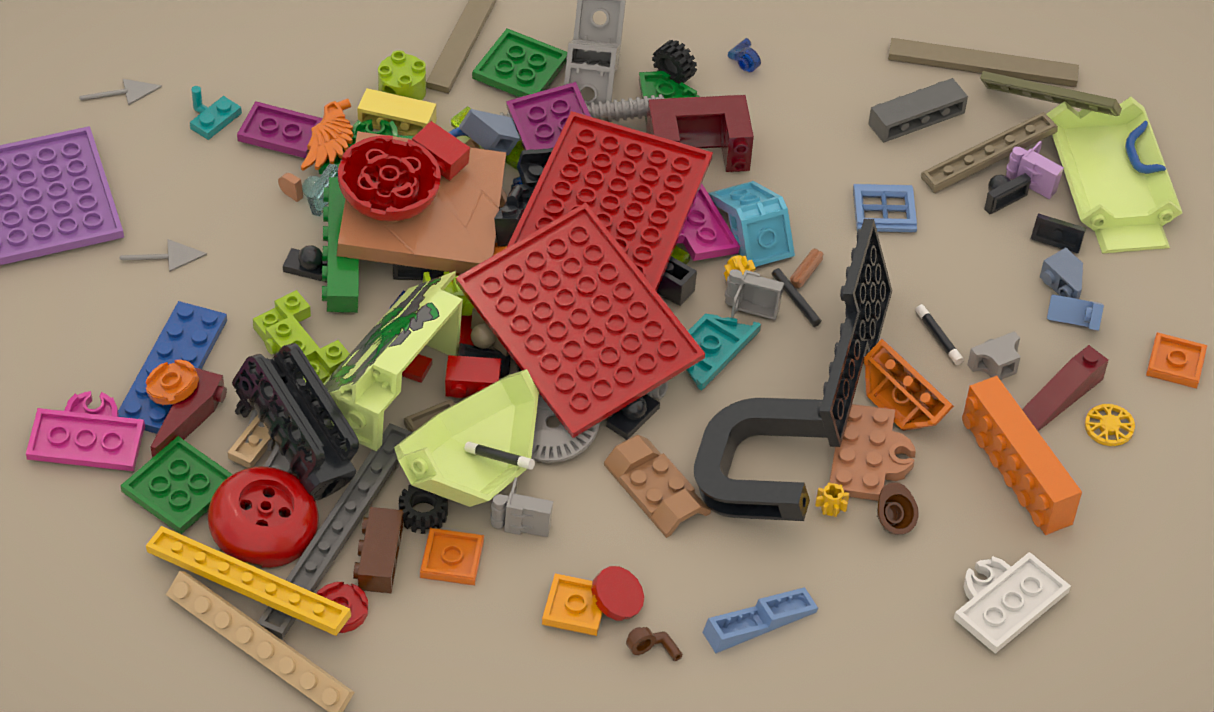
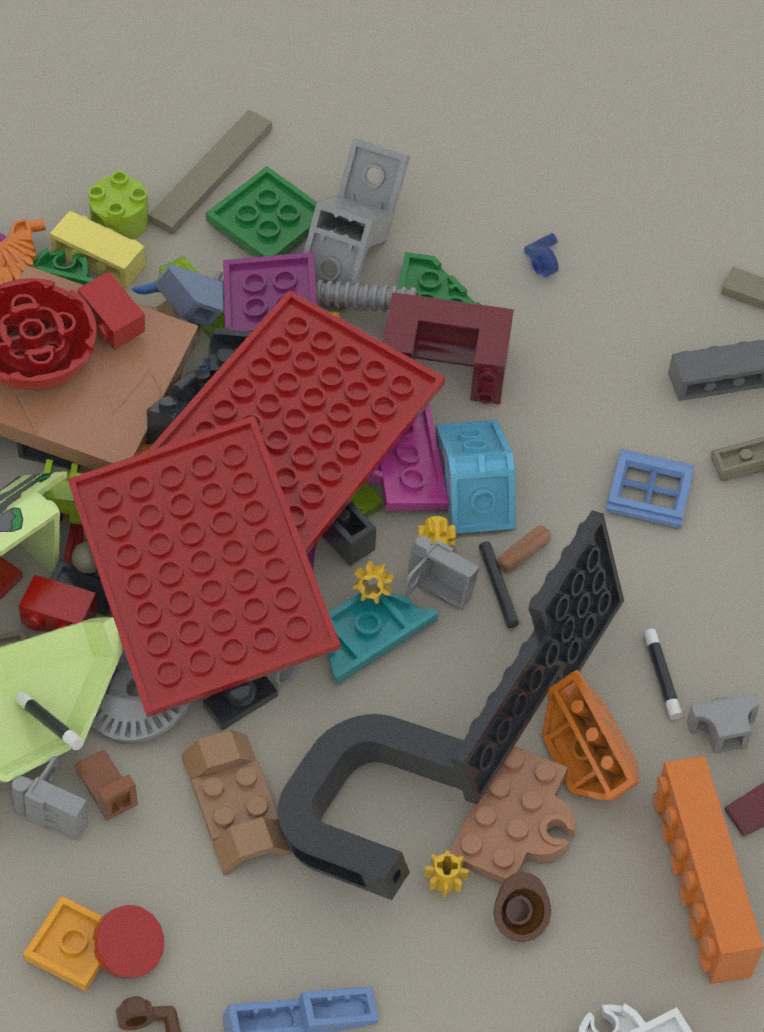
camera: 15 degrees right, 5 degrees up
black tyre [652,40,697,84] -> none
none -> dark orange bracket [75,750,138,820]
none -> yellow gear [352,560,394,604]

